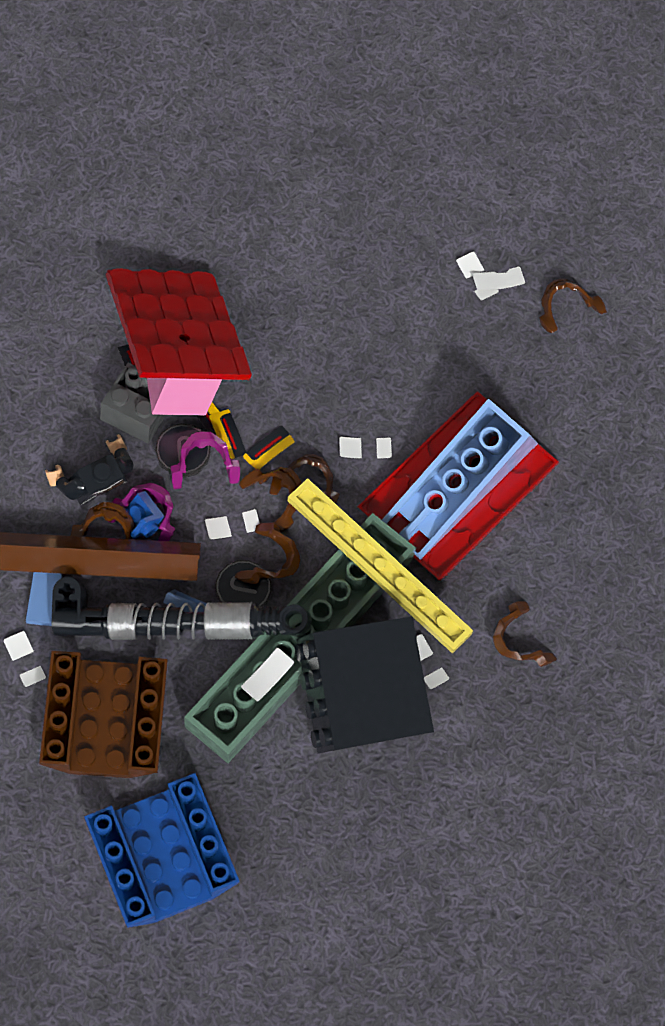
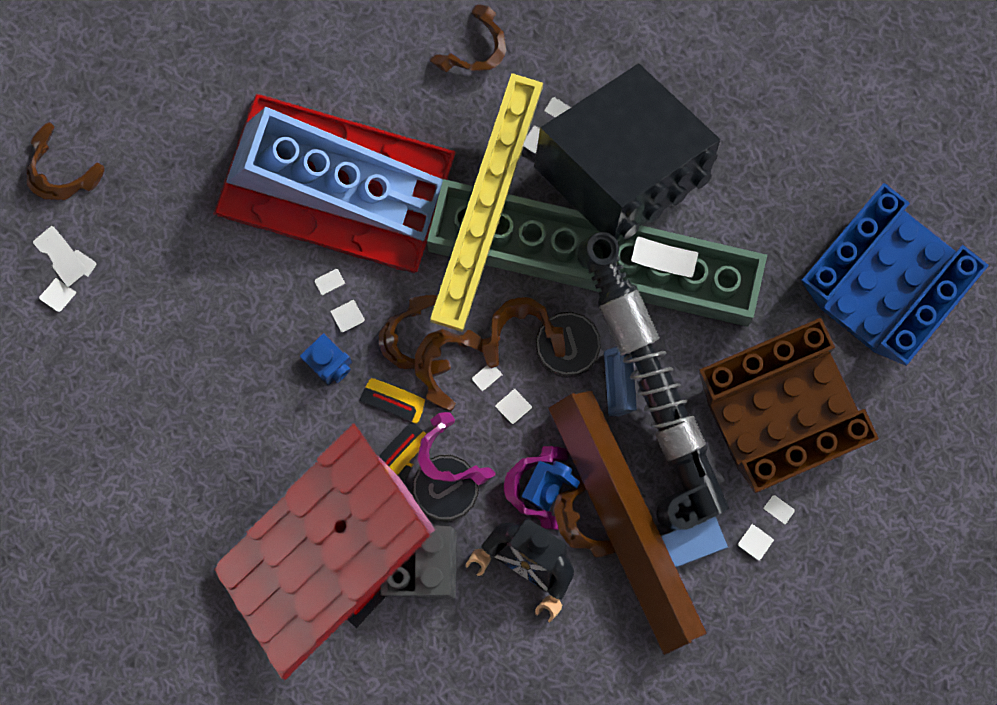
camera: 110 degrees left, 10 degrees up
none -> blue bracket [300,333,352,386]

